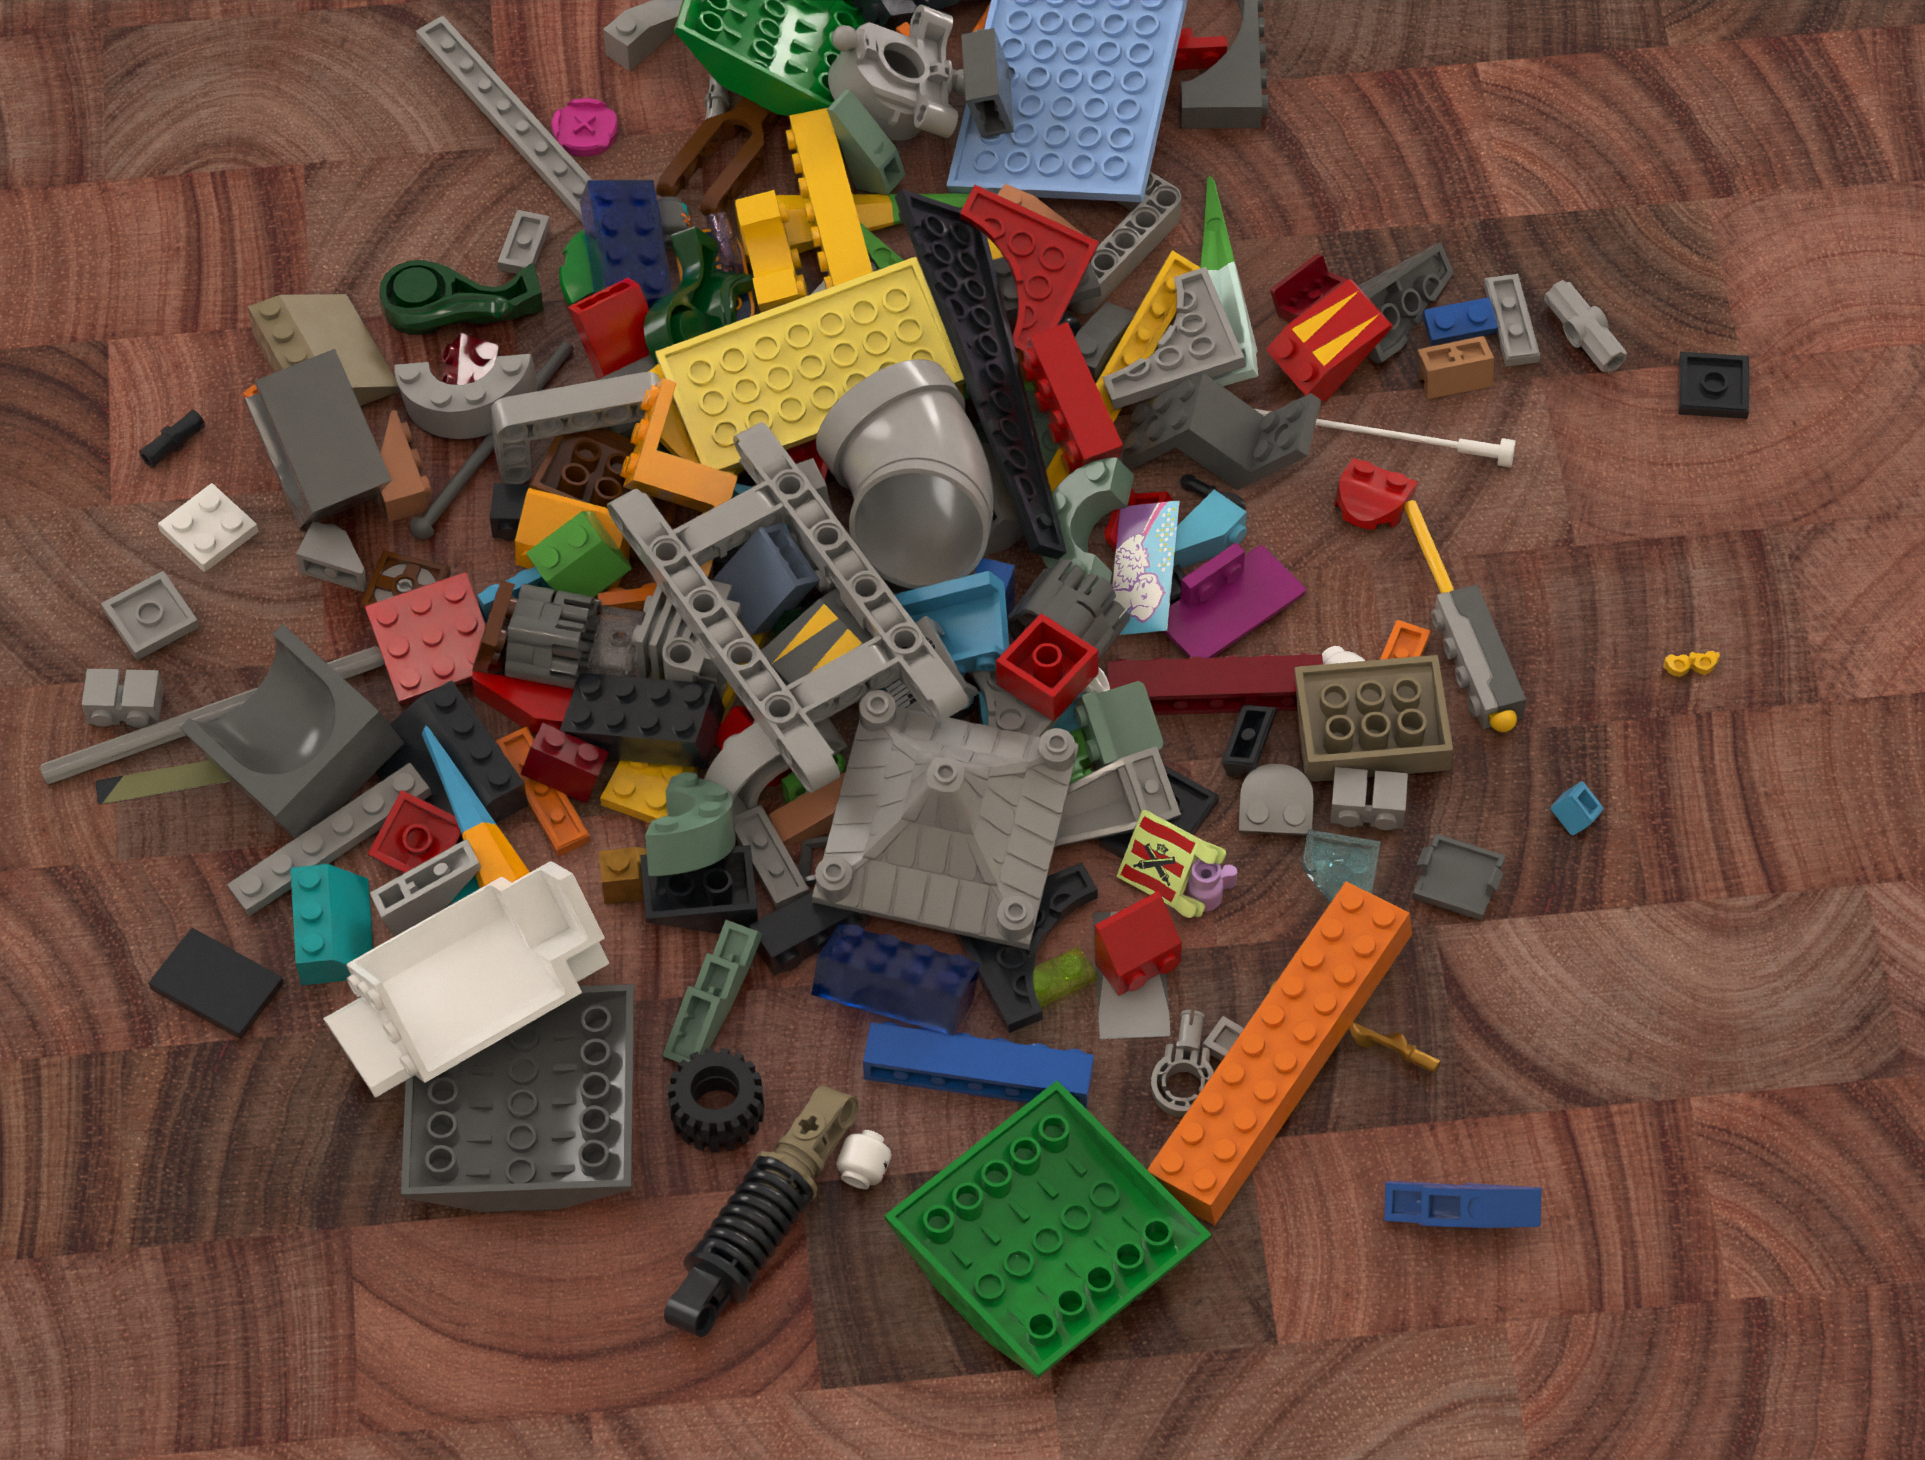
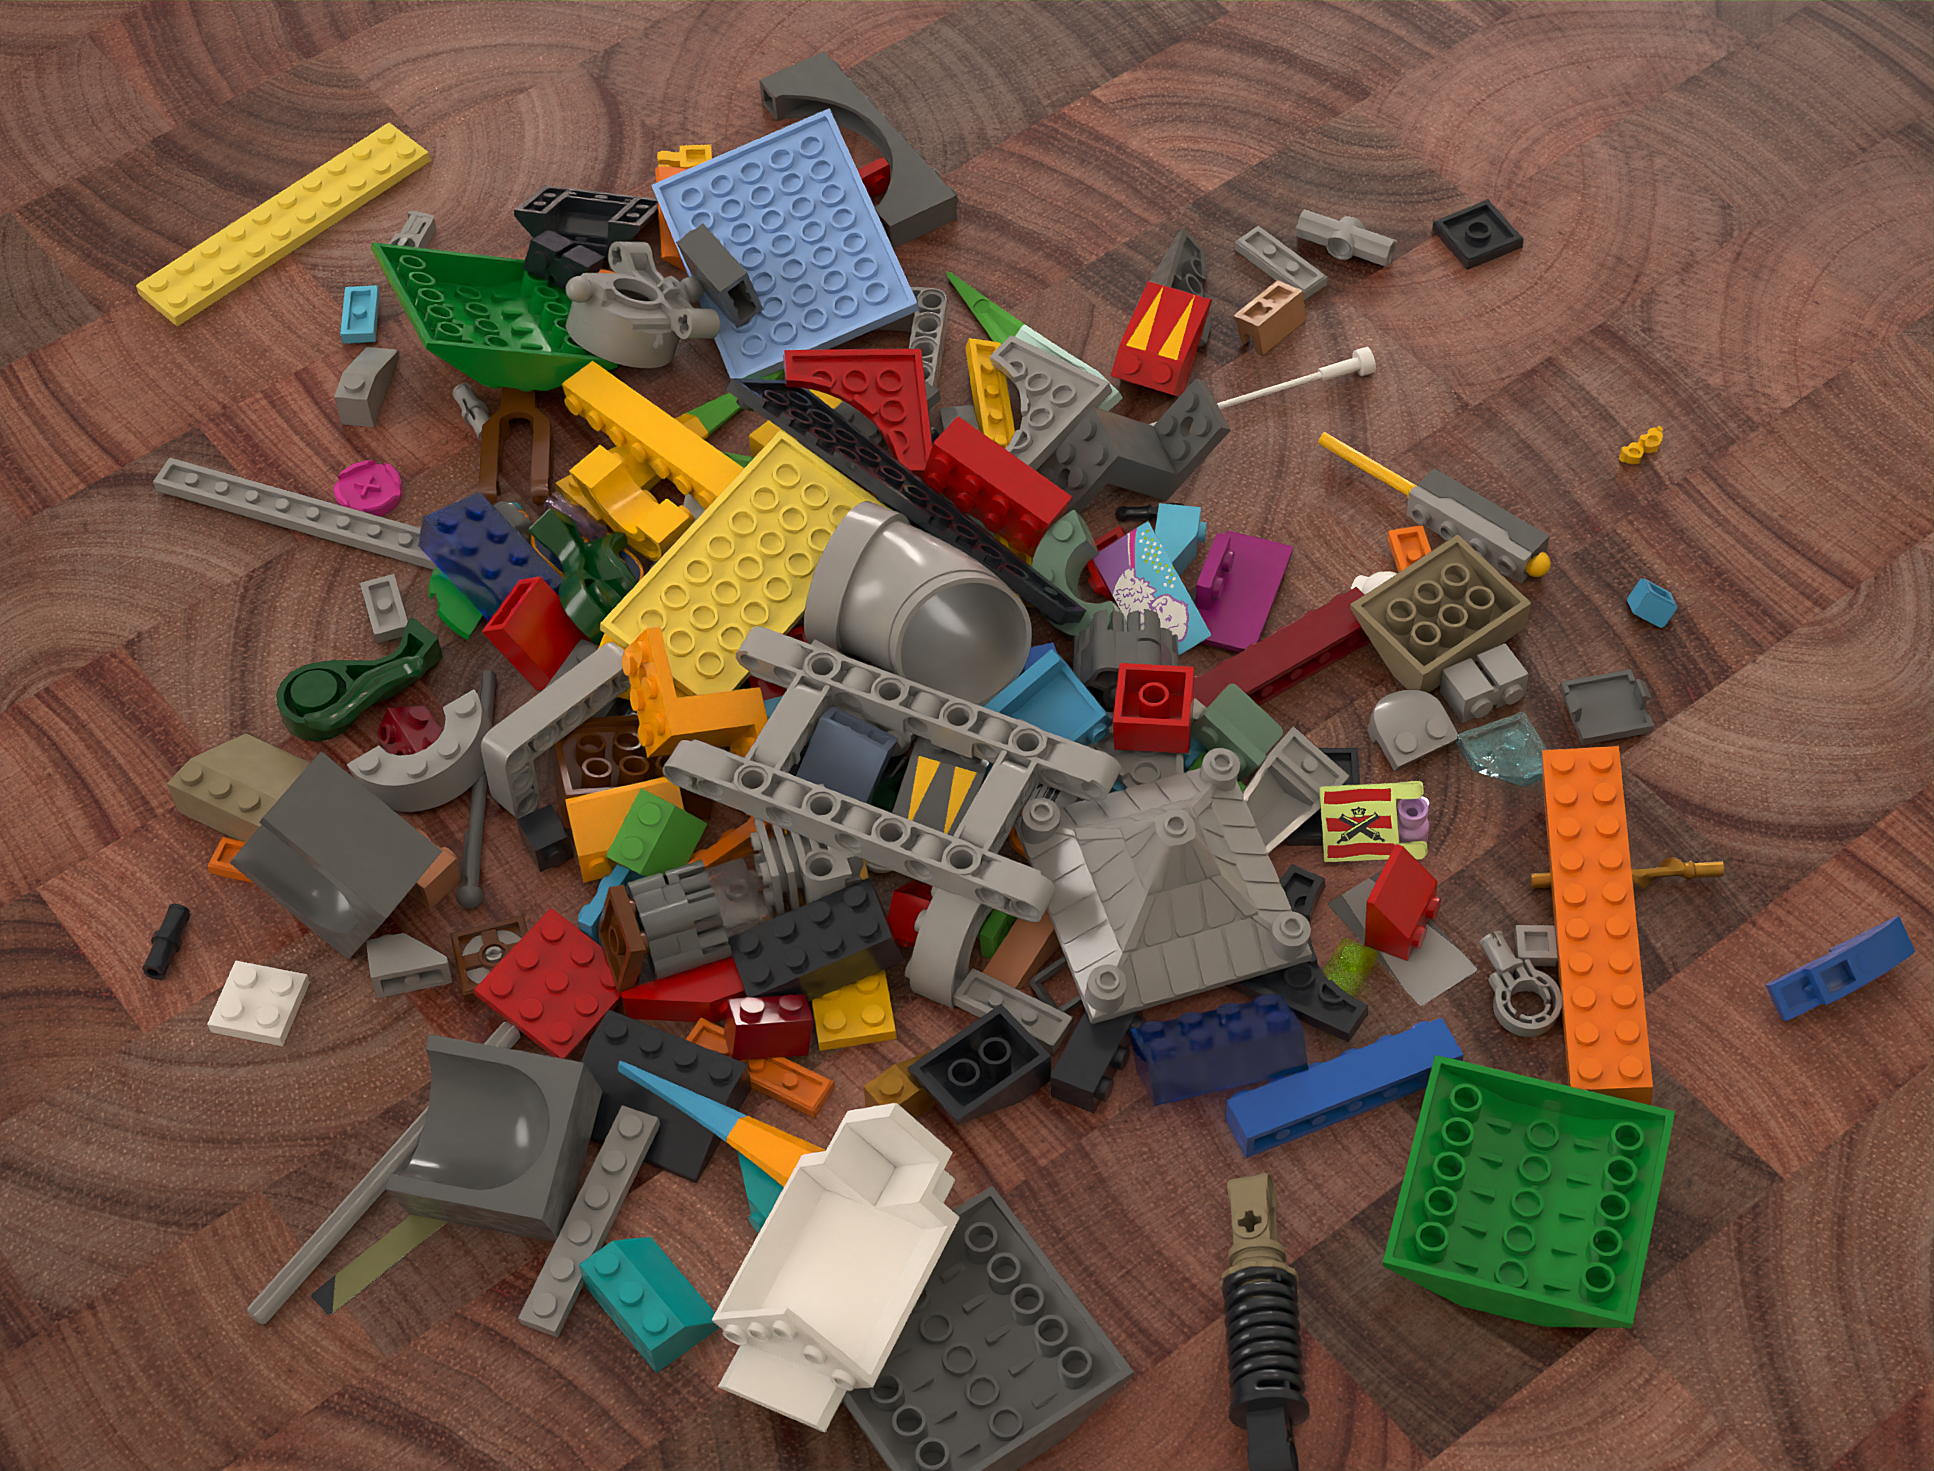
camera: 30 degrees left, 5 degrees down
light grey piece [82,669,164,728] -> none
light grey plate [101,571,199,661] -> none
black tile [148,928,284,1039] -> none
red slope [368,790,461,875] -> none
light grey slope [370,839,481,937] -> none
sand green brick [645,772,736,876] -> none
sand green slope [662,920,763,1063] -> none
black tyre [668,1048,764,1152] -> none
sand green slope [827,89,906,195] -> none
white head [836,1130,892,1189] -> none
black slope [1221,705,1277,777] -> none
dark red bracket [1270,254,1349,322] -> none
red slope [1334,458,1418,530] -> none
blue plate [1422,297,1498,346] -> none

